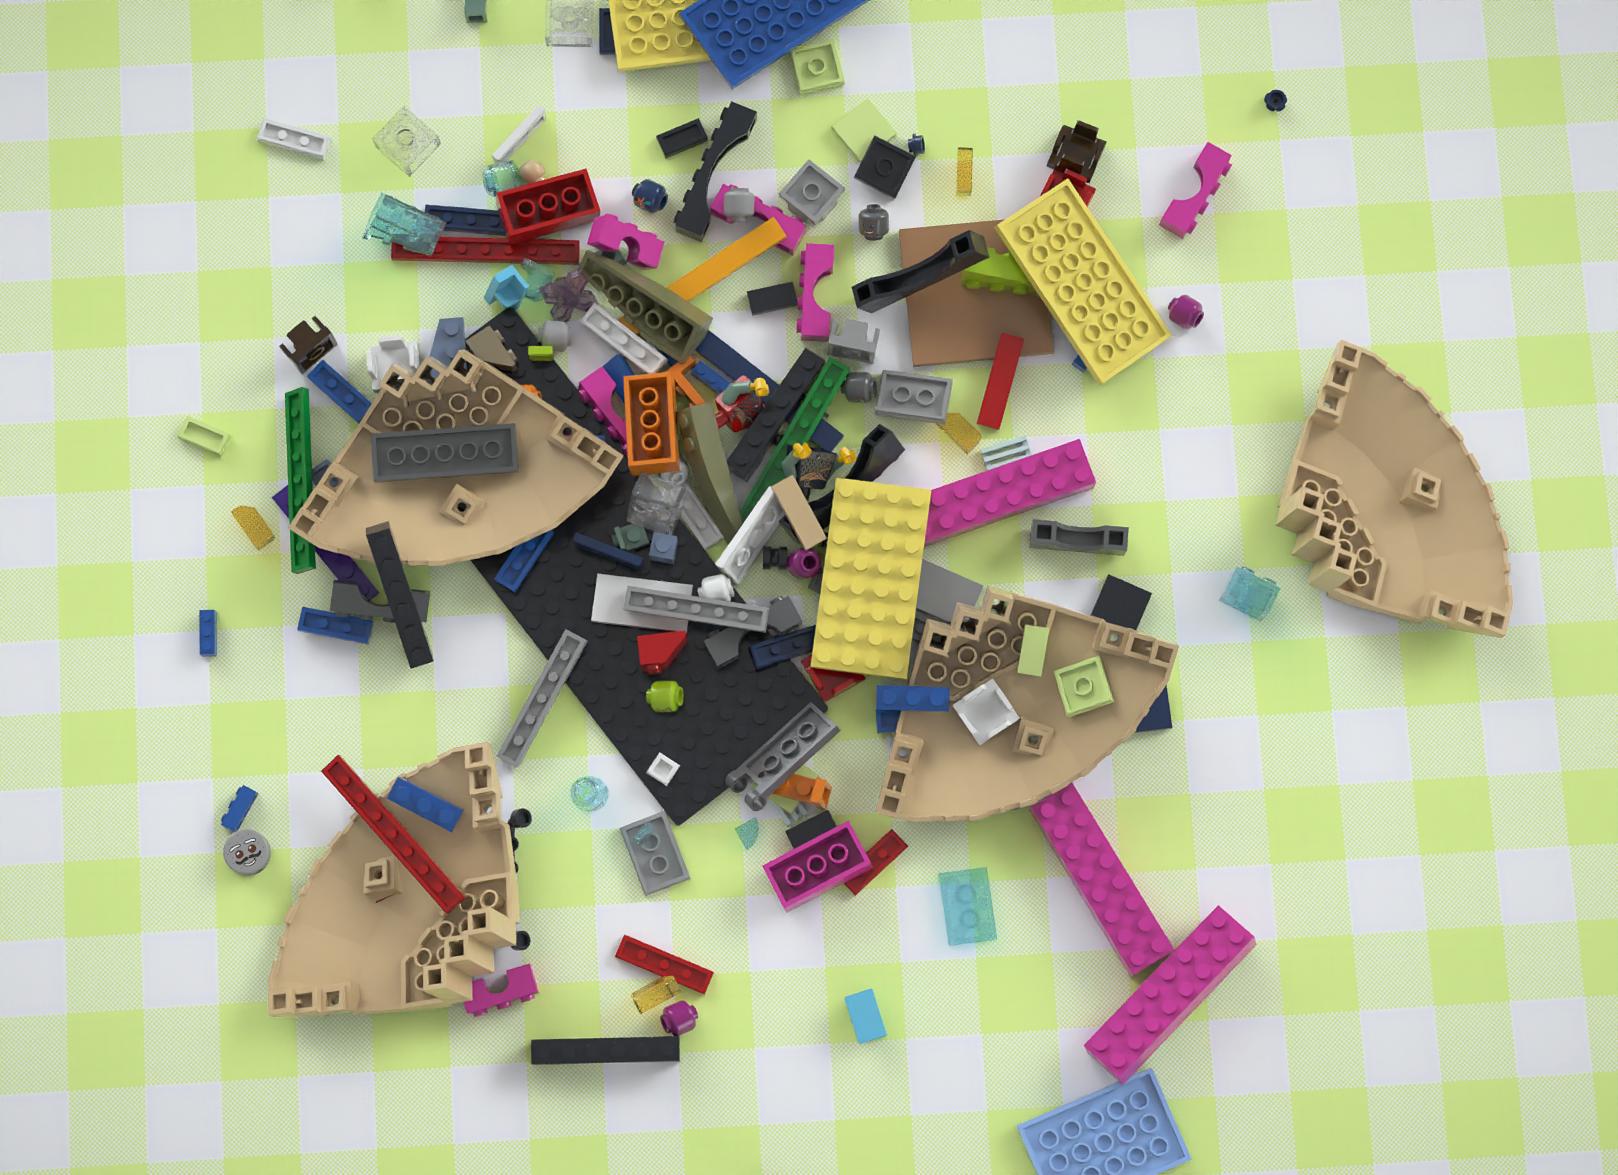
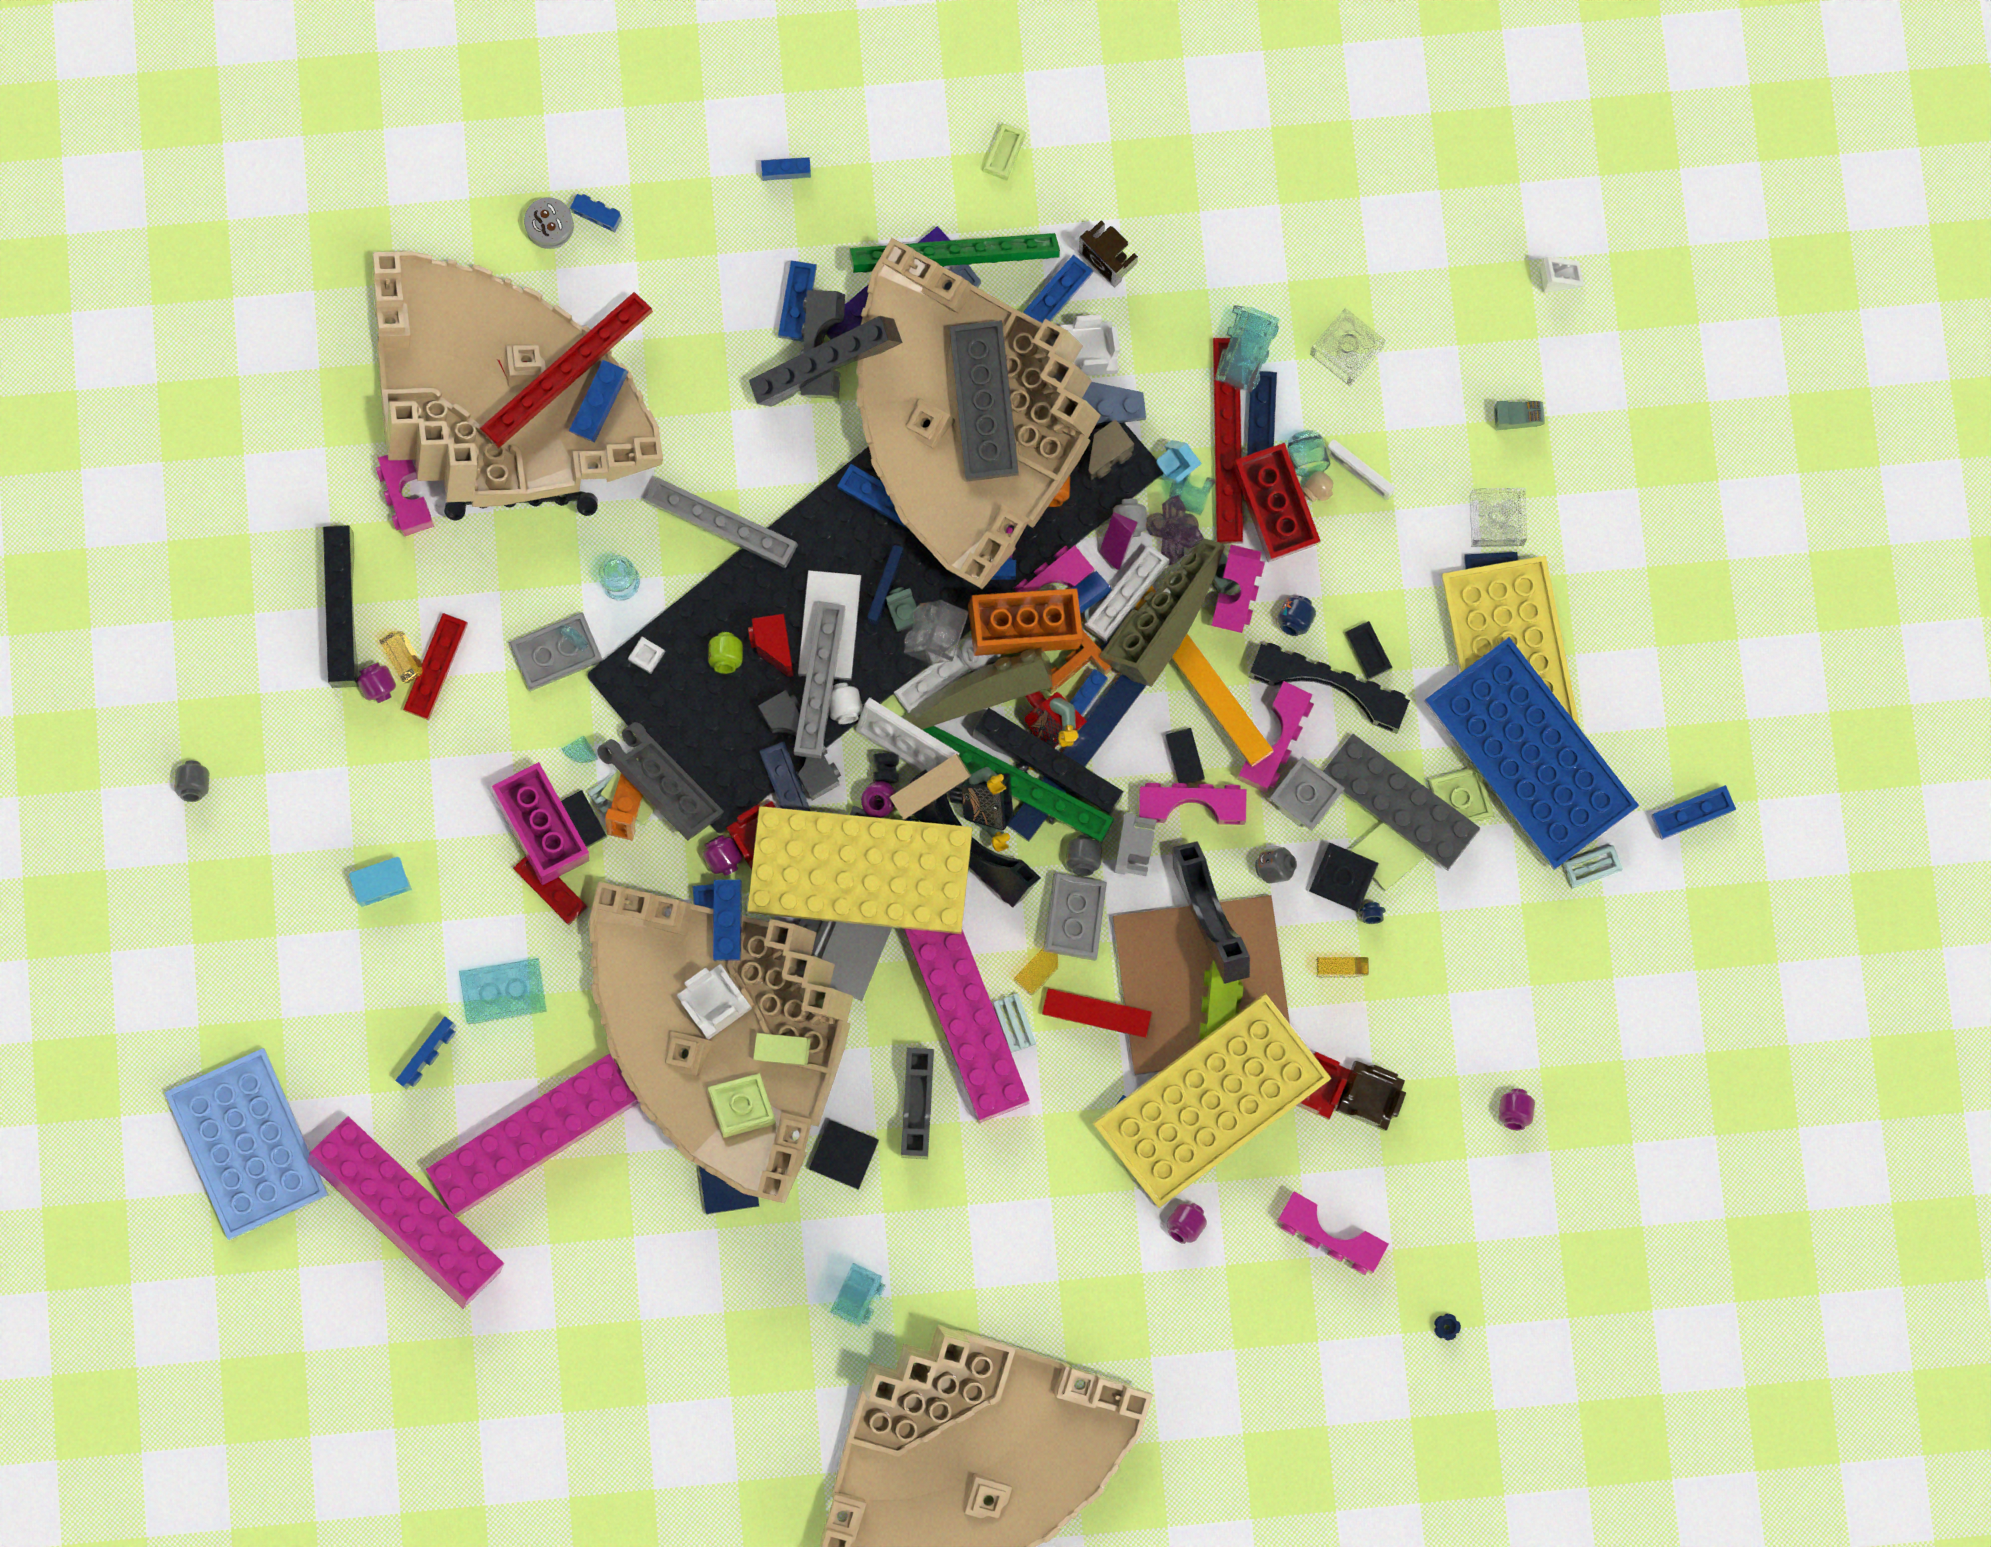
camera: 90 degrees right, 0 degrees up
clear yellow piece [230,505,275,551] -> none
white tile [257,118,331,160] -> none
lime tile [528,346,554,361] -> none
sand blue brick [649,532,678,565] -> none
light grey head [724,188,755,222] -> none
none -> blue plate [395,1017,456,1090]
none -> magenta head [702,835,742,876]
none -> magenta slope [1099,512,1138,570]
none -> dark grey plate [1323,734,1480,871]
none -> magenta head [1498,1088,1535,1131]

